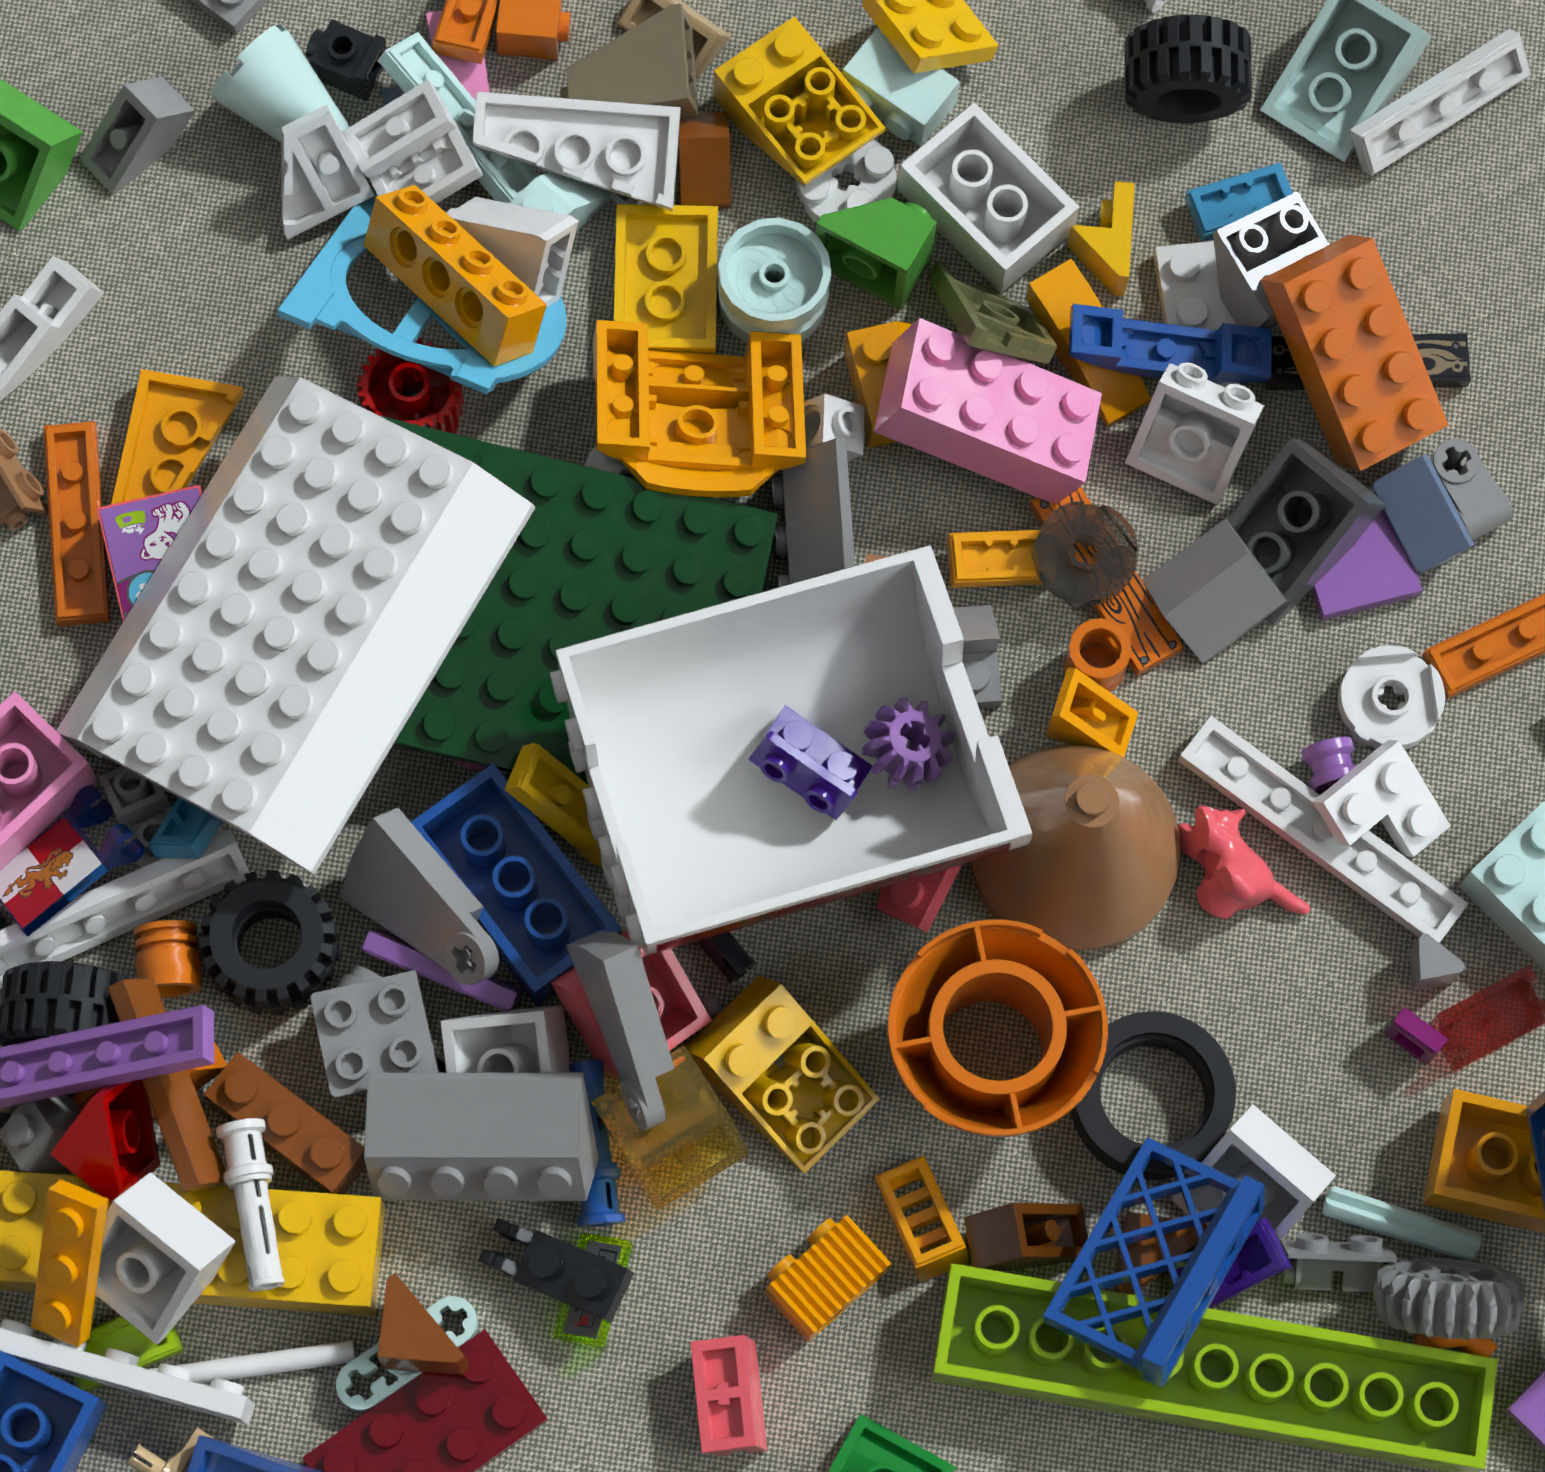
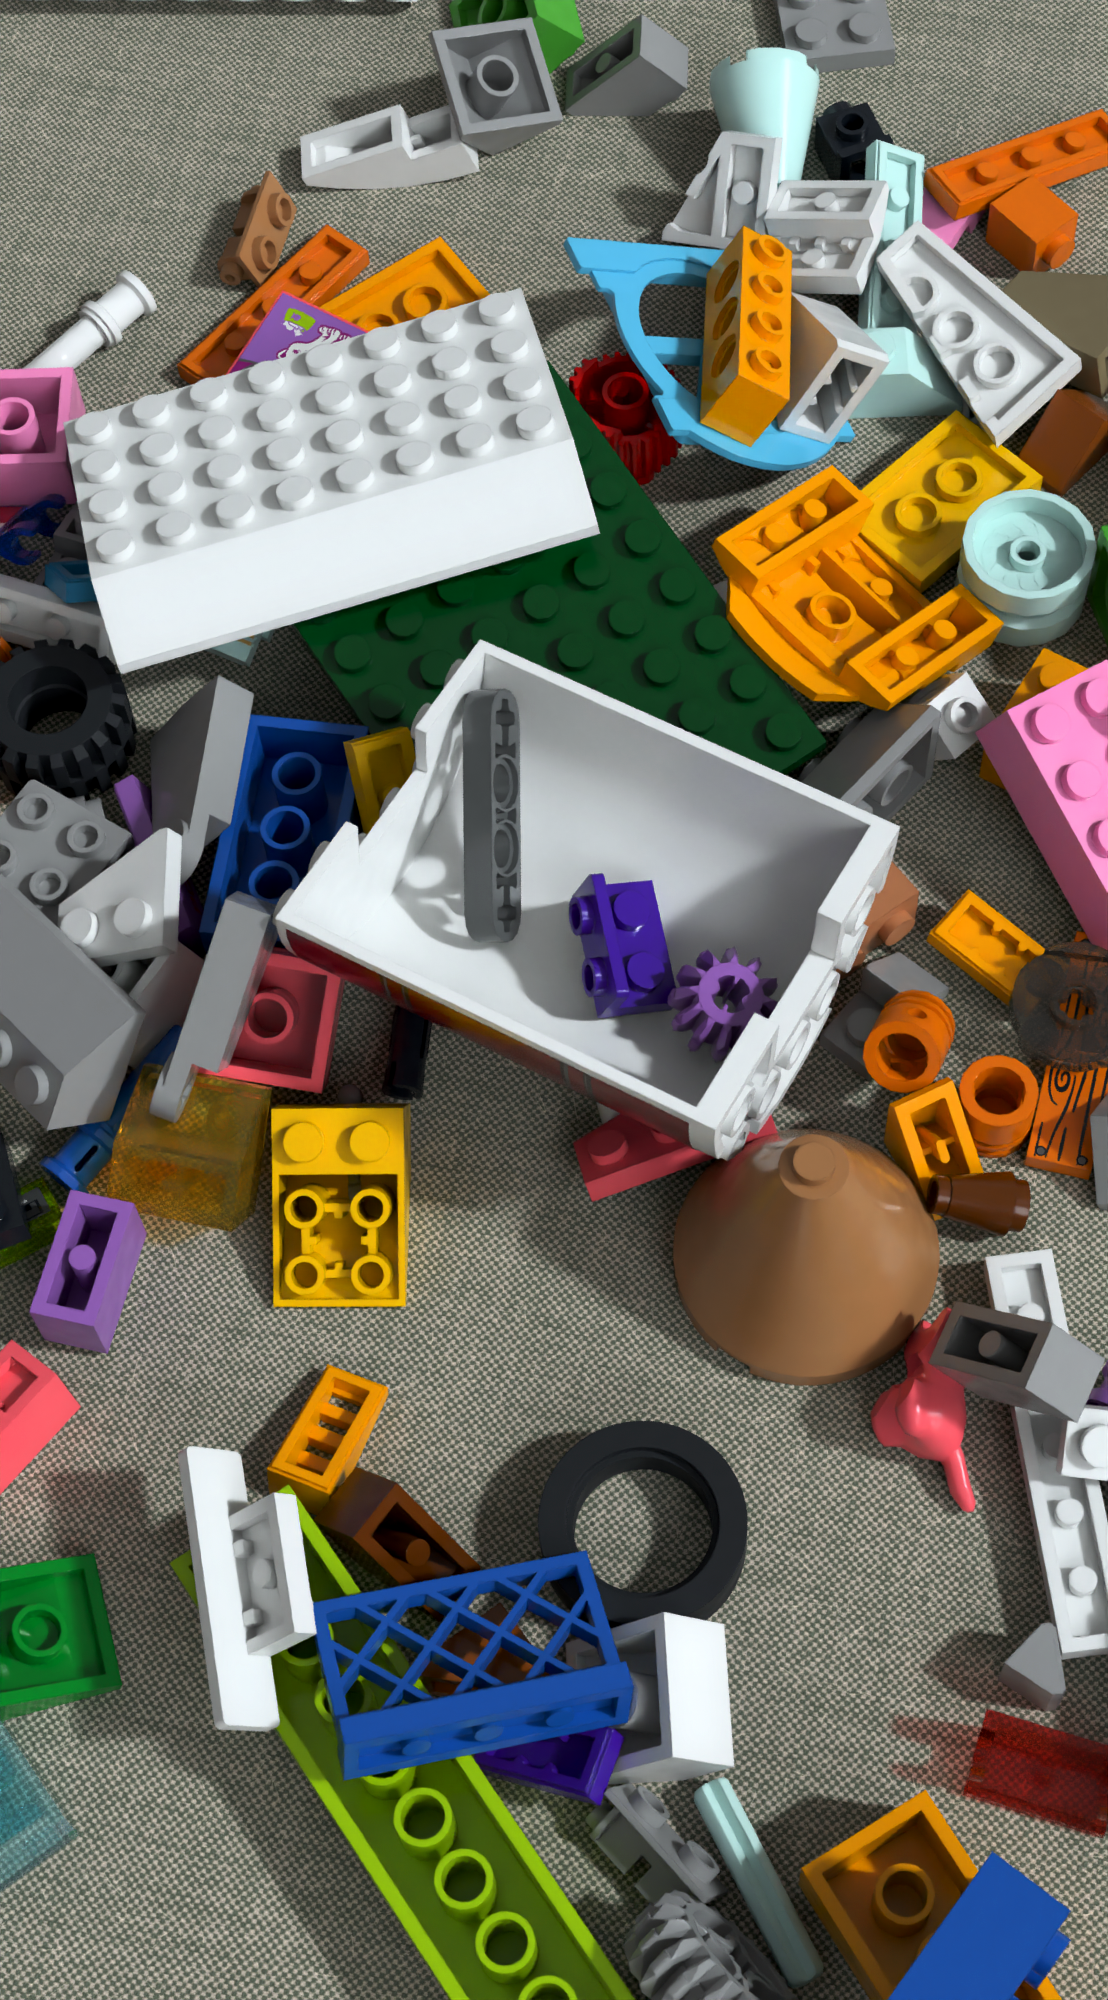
camera: 55 degrees right, 10 degrees down
light orange brick [765,1215,891,1343] -> none
orange cone [888,919,1108,1137] -> none
magenta tile [1385,1007,1448,1064] -> none
none -> medium lavender brick [29,1190,147,1354]
none -> white wing [58,828,182,967]
none -> white bracket [178,1446,317,1732]
none -> light grey slope [428,17,563,156]
none -> dark grey beam [462,689,521,943]
none -> orange piece [863,990,956,1094]
none -> reddish brown cone [926,1171,1031,1237]
none -> light grey brick [928,1301,1105,1423]

